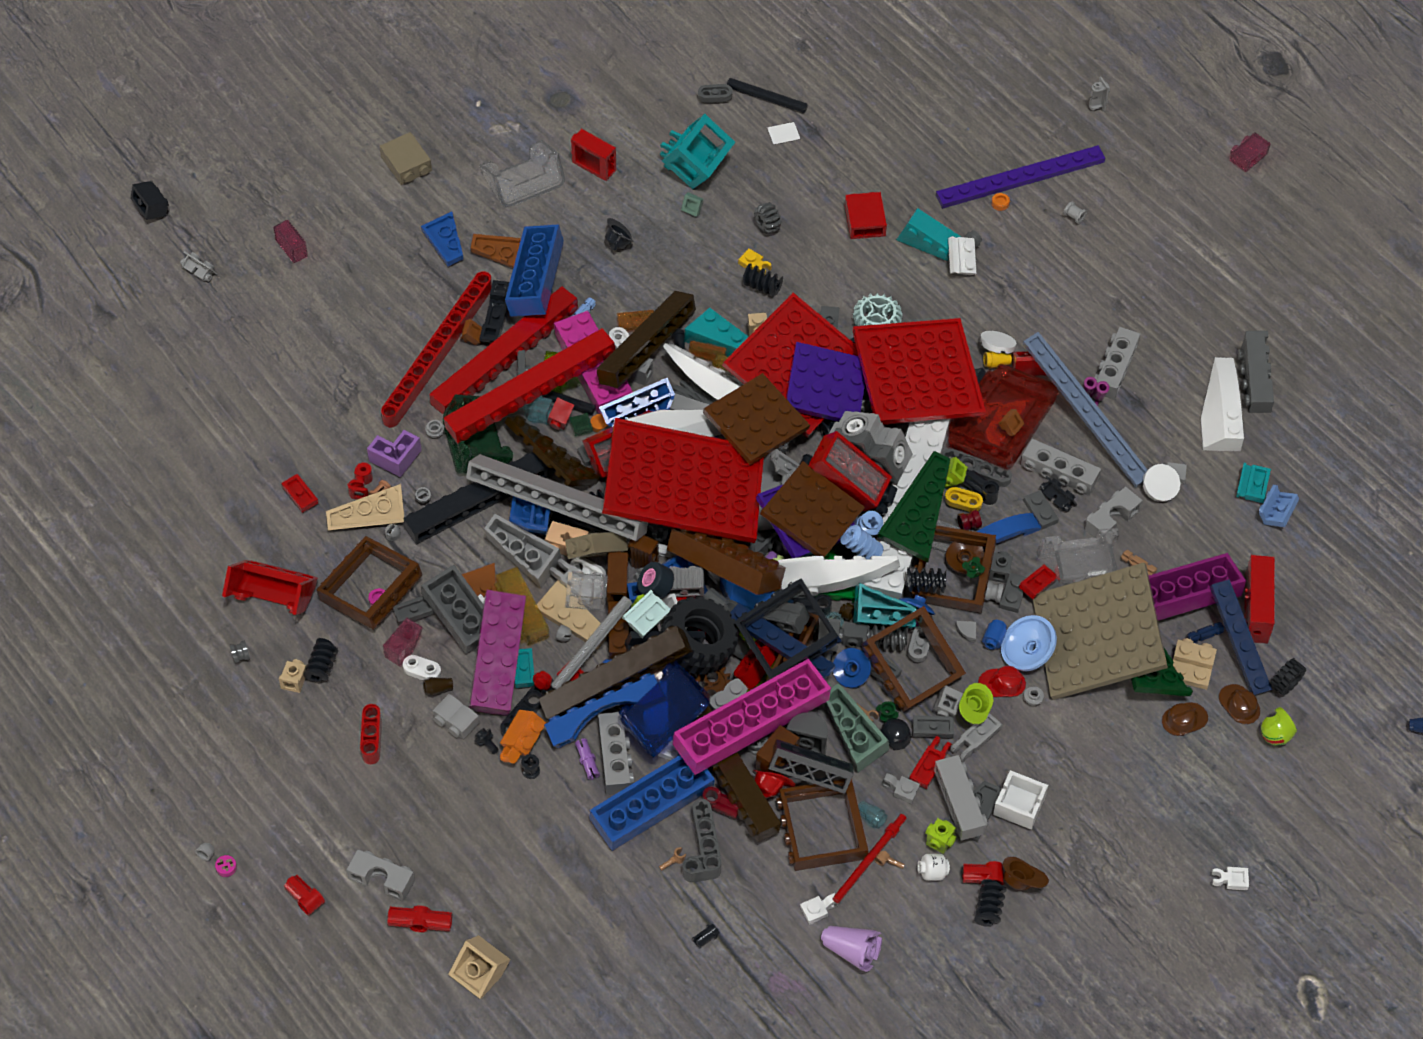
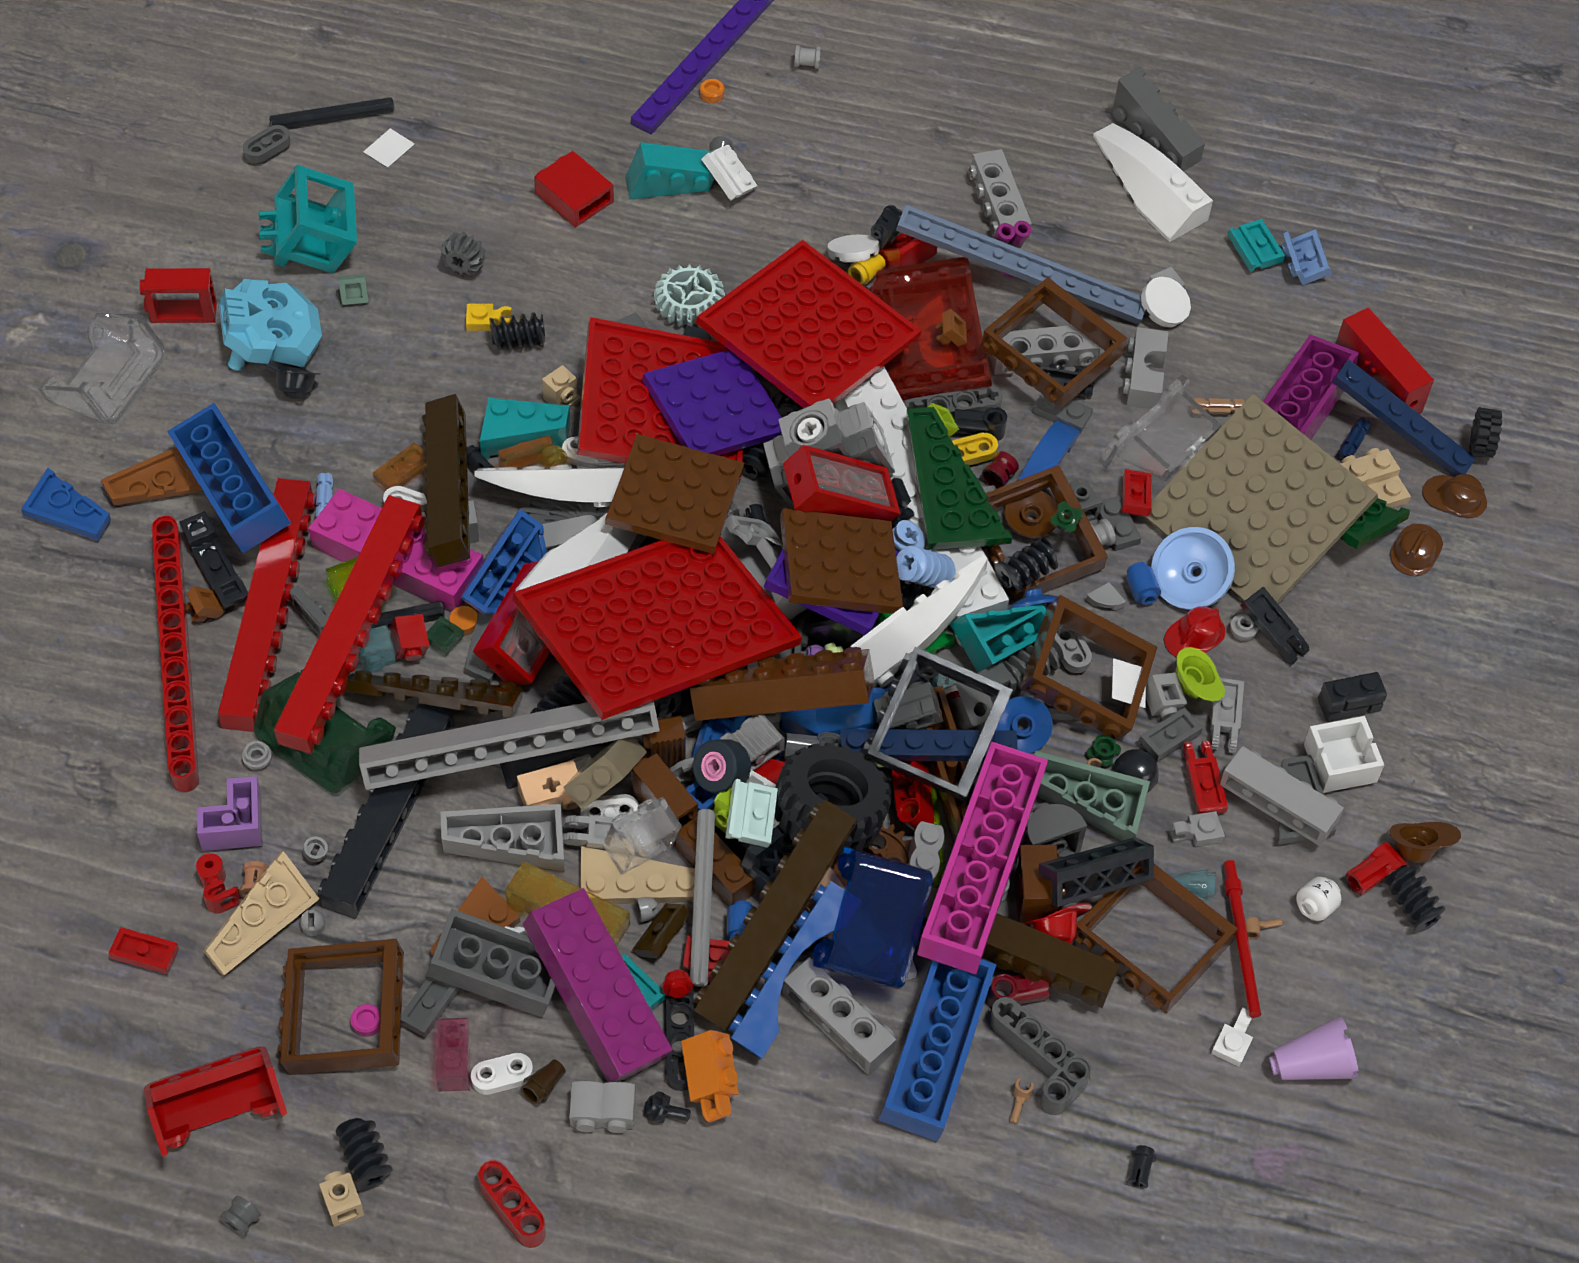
camera: 40 degrees left, 0 degrees up
blue wedge [509,496,550,535] -> none
black bush [521,754,540,779] -> none
medium lavender pin [575,738,600,780] -> none
dark brown plate [839,602,854,621] -> none
lime brick [925,818,956,854] -> none
lime helmet [1261,707,1297,746] -> none
none -> medium azure brick [218,279,322,371]
none -> dark brown plate [633,903,691,958]
none -> black hinge [871,205,902,251]
none -> reddish brown window [981,277,1128,409]
none -> white sticker [1112,658,1146,708]
none -> black hinge [1240,587,1310,664]
none -> black brick [1318,672,1387,722]

